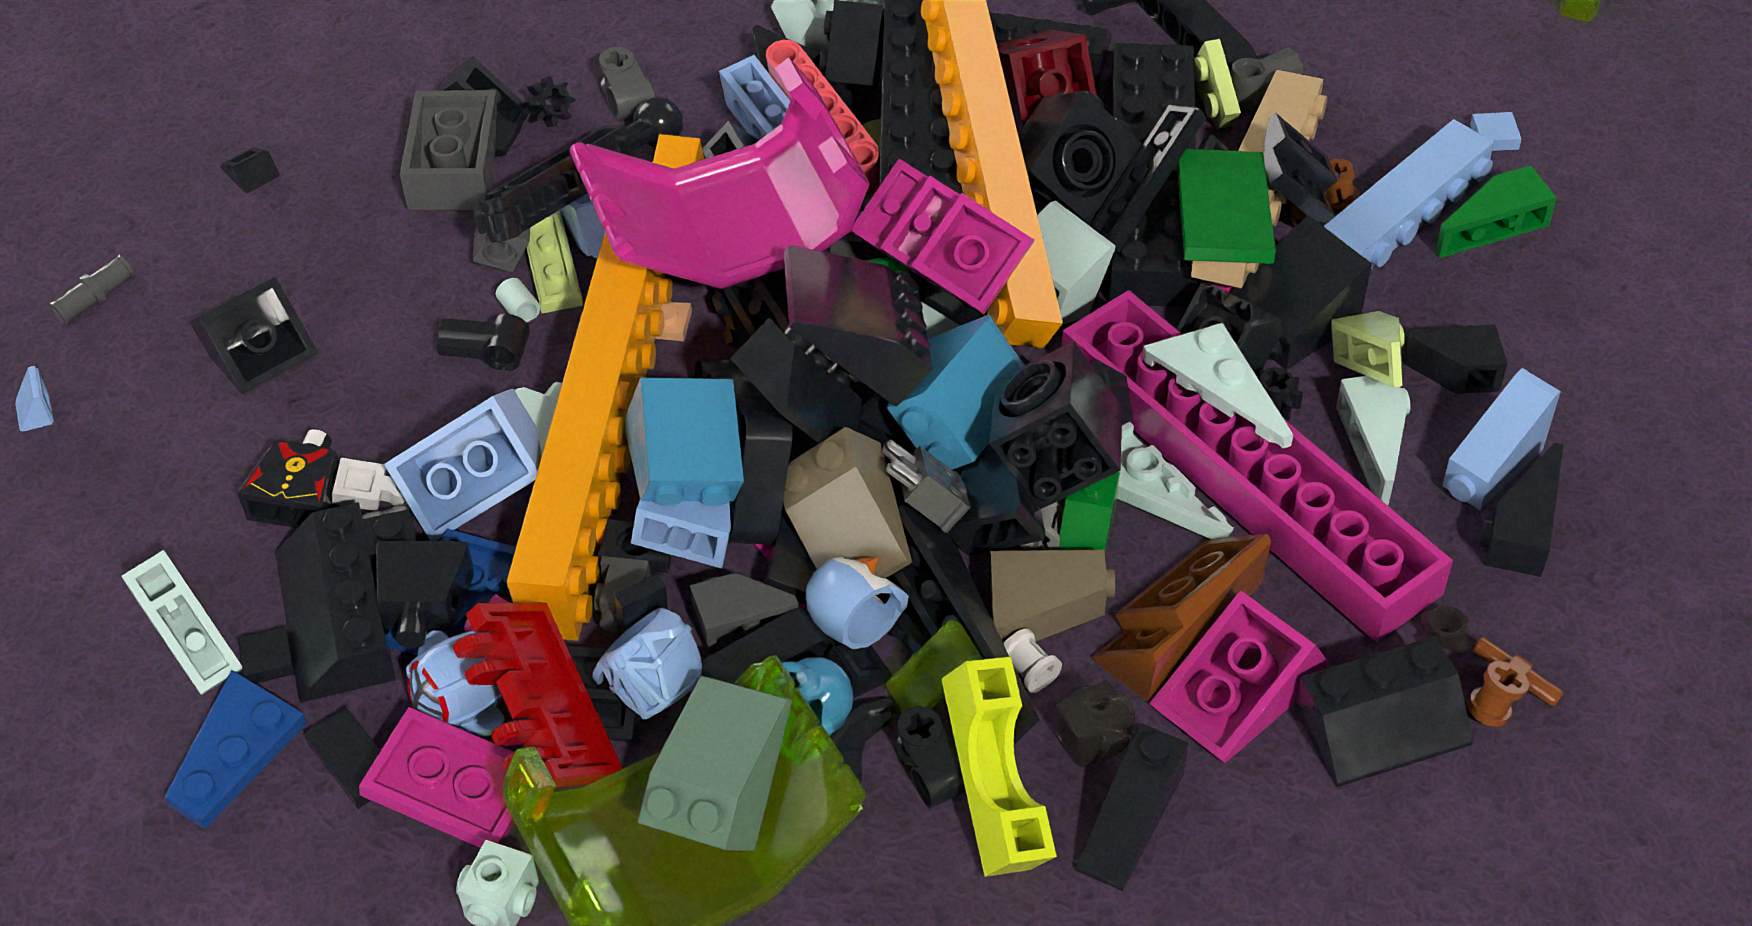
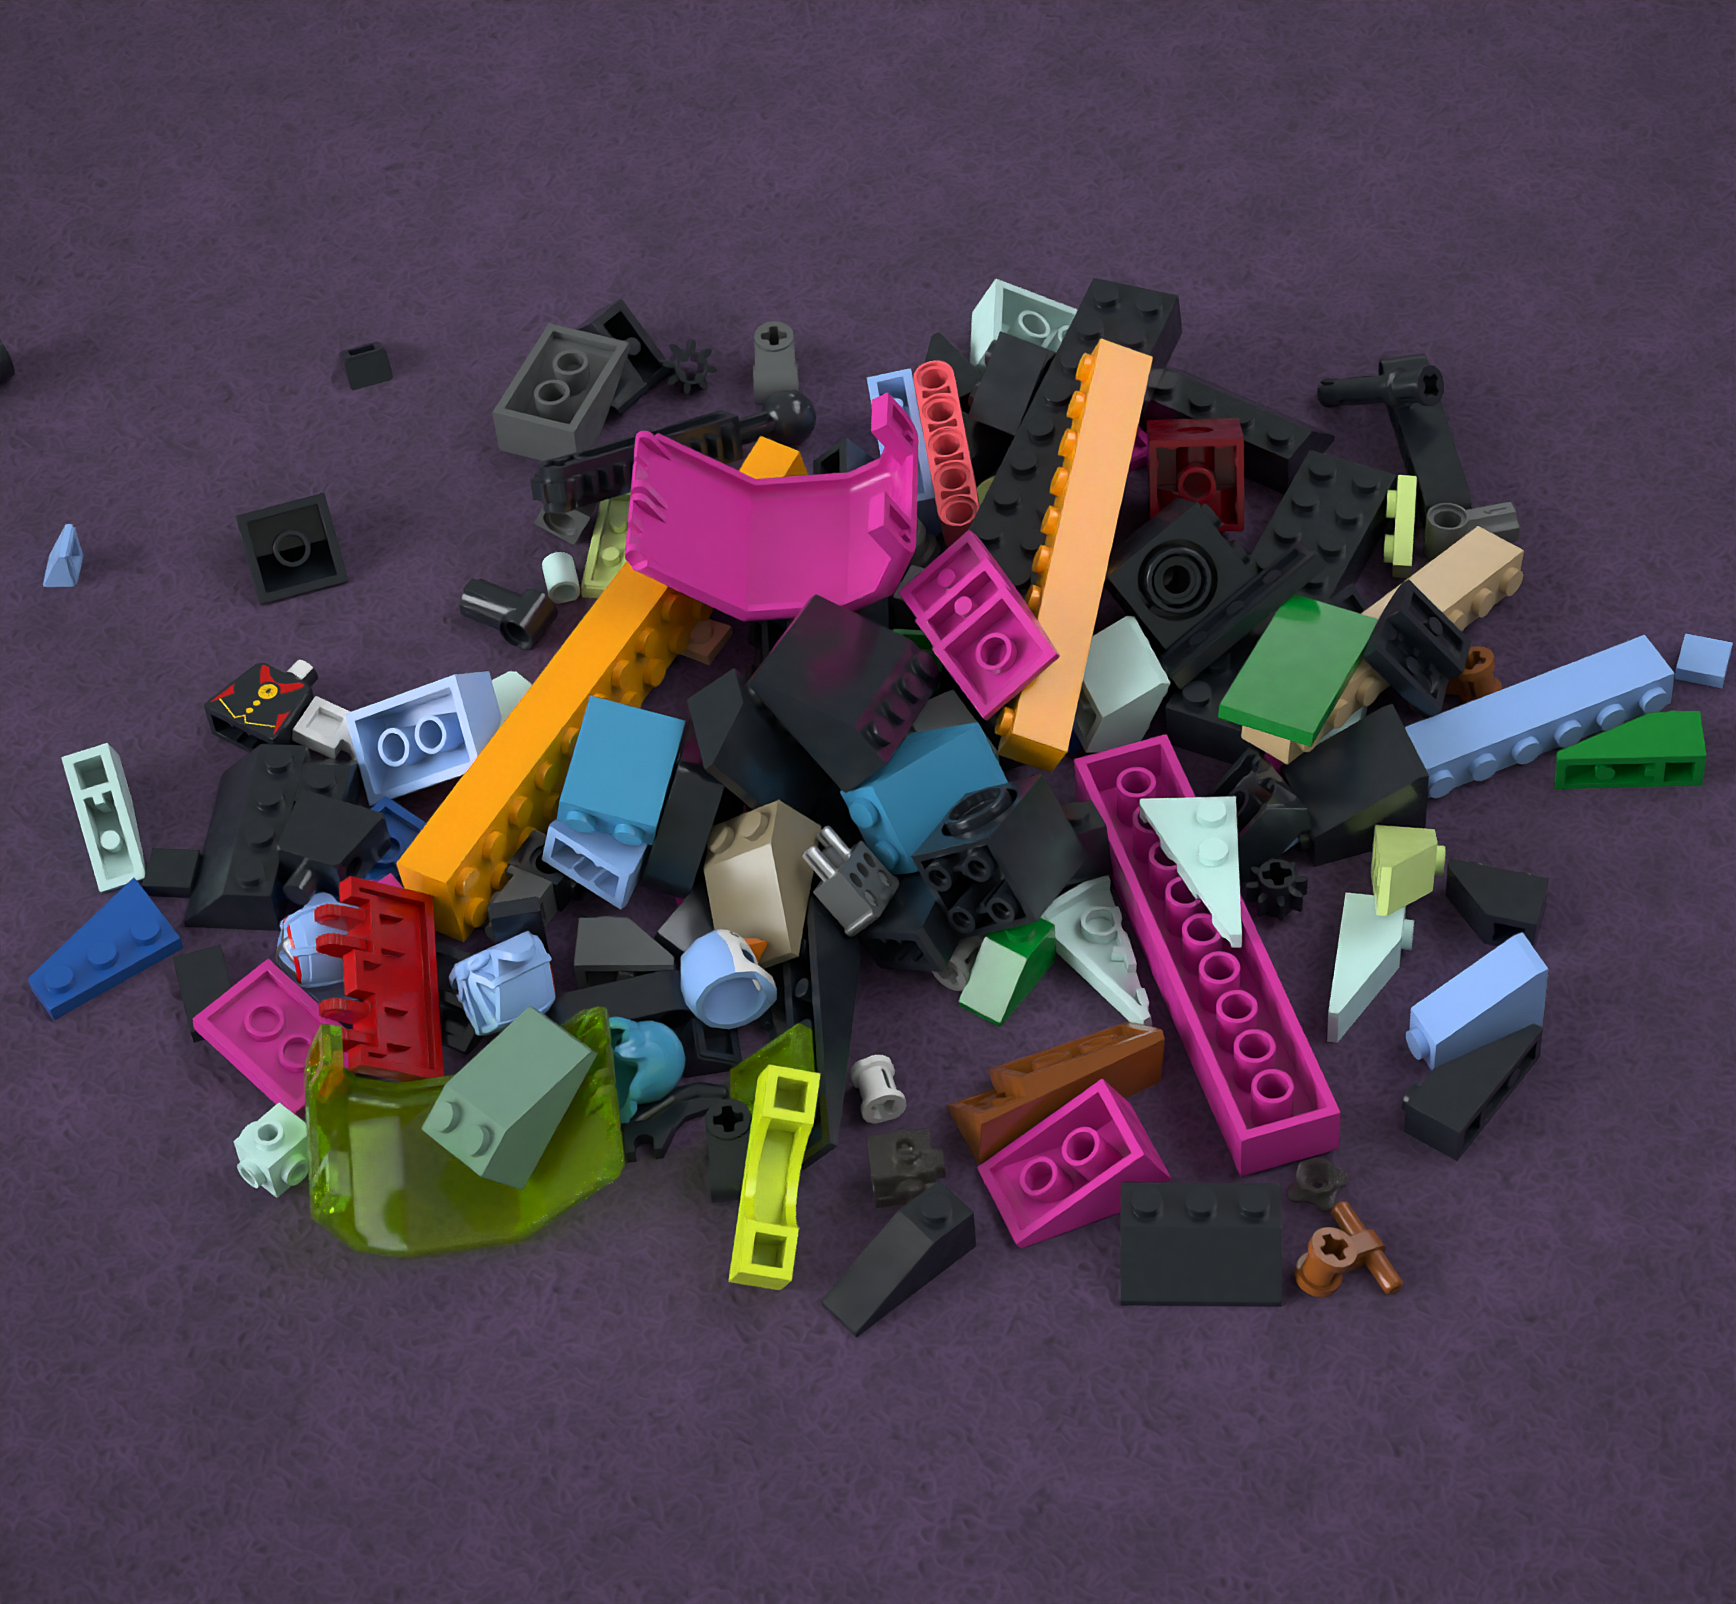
camera: 25 degrees right, 0 degrees up
dark grey pin [48,254,135,325] -> none
dark tan slope [990,550,1115,643] -> none

